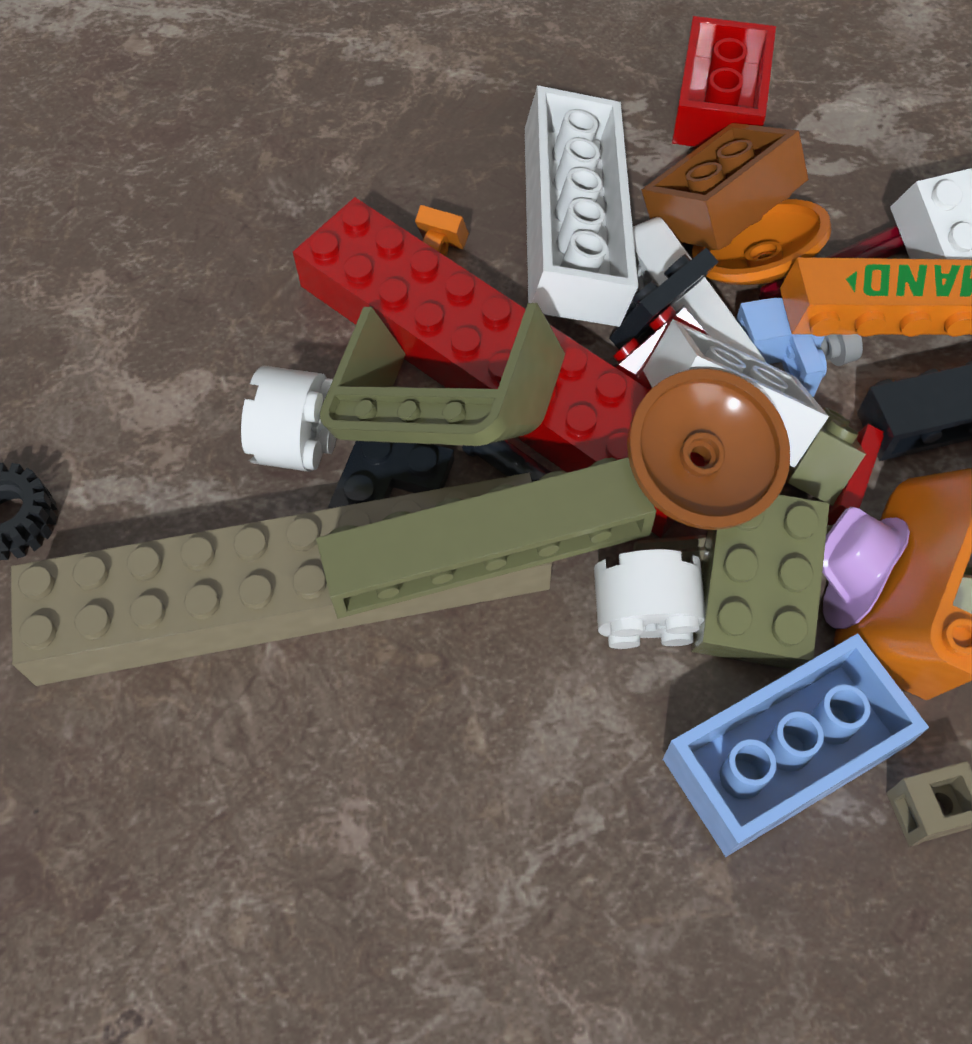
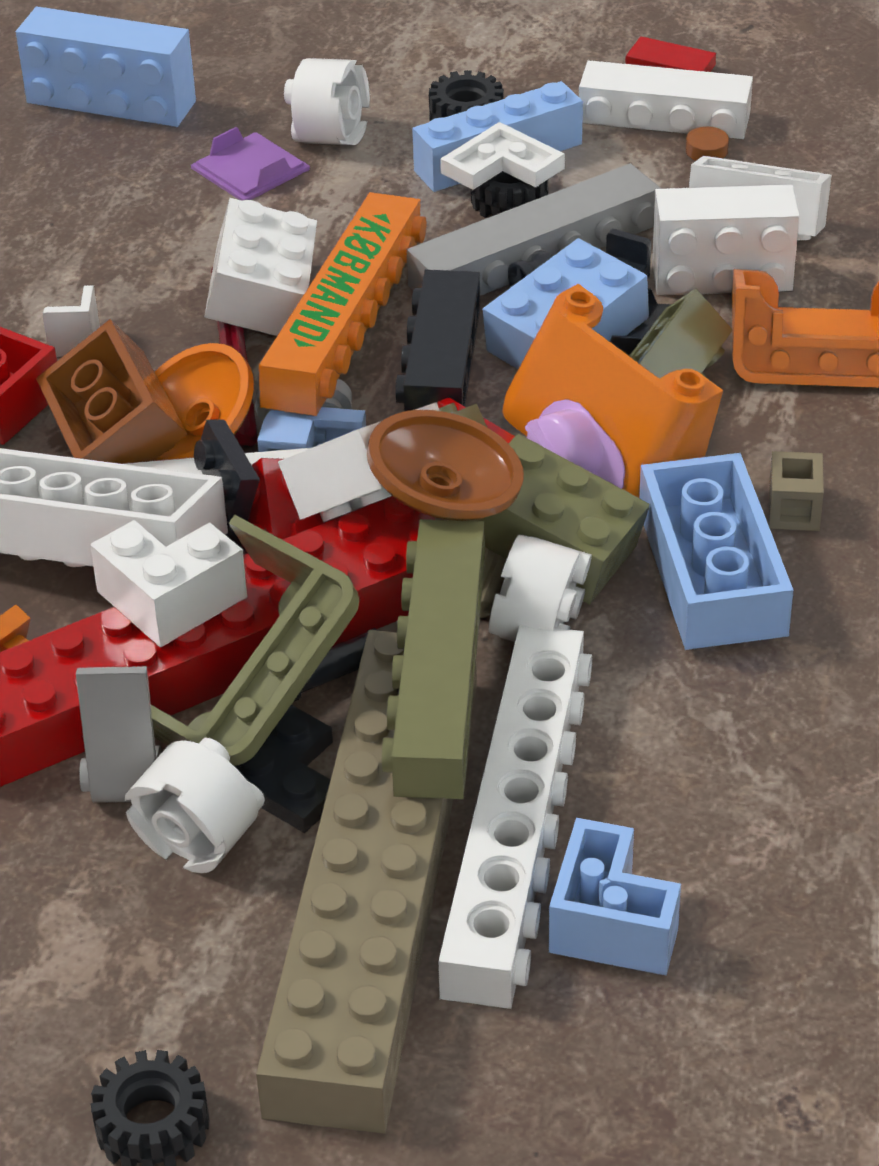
camera: 70 degrees left, 20 degrees down
none -> white panel [43,285,100,357]
none -> light grey door [76,666,162,803]
none -> white brick [90,520,248,648]
none -> white brick [438,625,592,1009]
none -> light blue brick [549,818,681,976]

